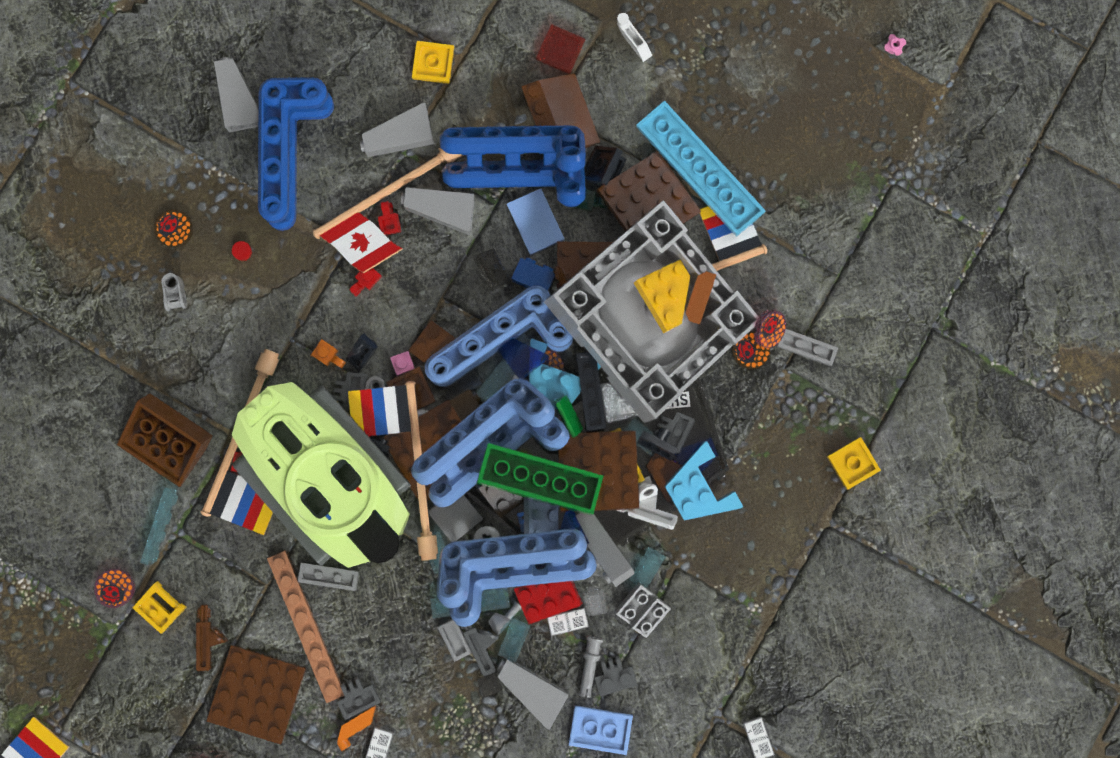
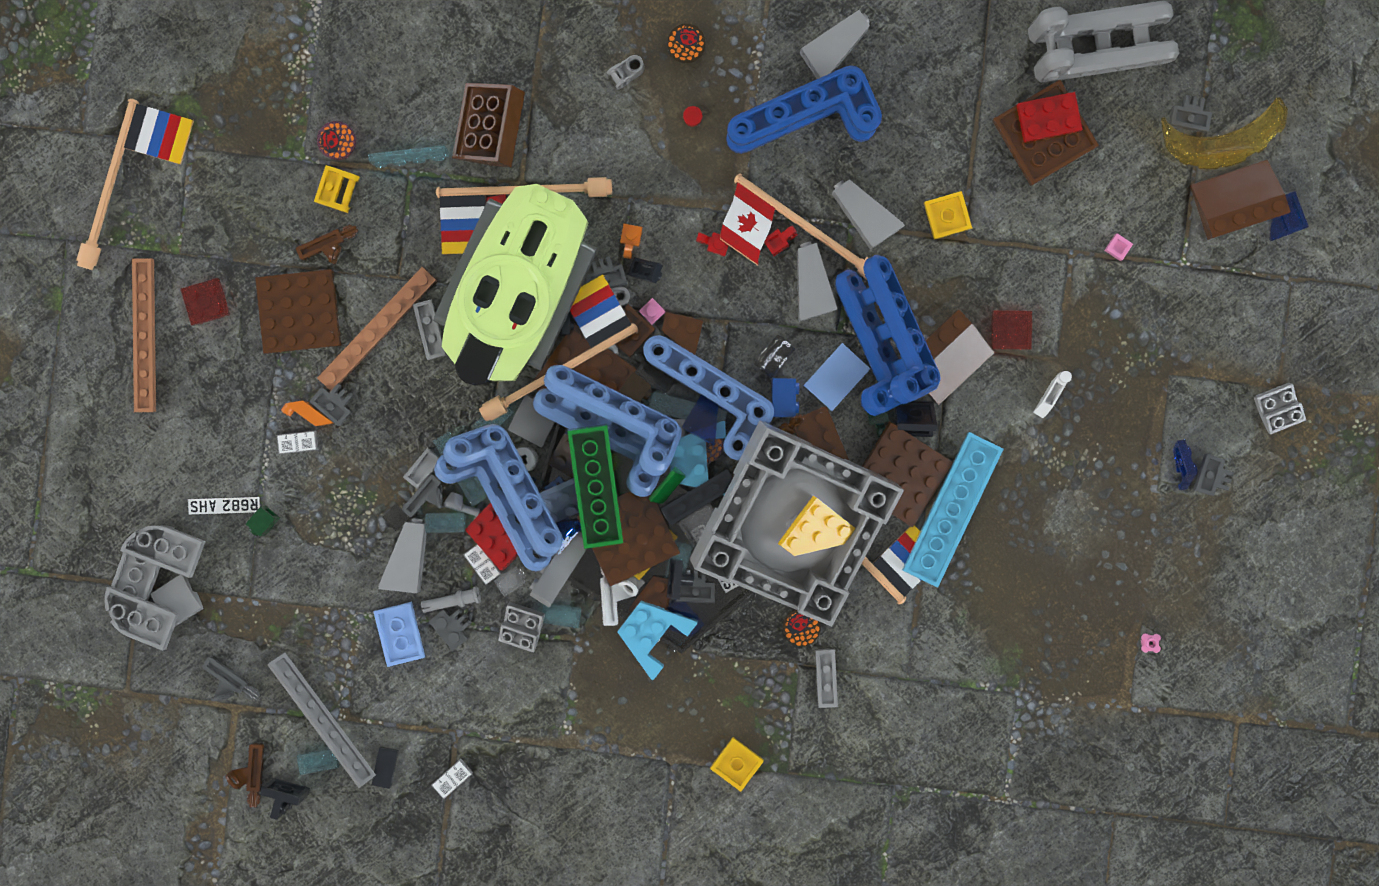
camera: 70 degrees right, 5 degrees up
dark orange piece [685,271,717,325] -> none
tile [754,310,786,348] -> none

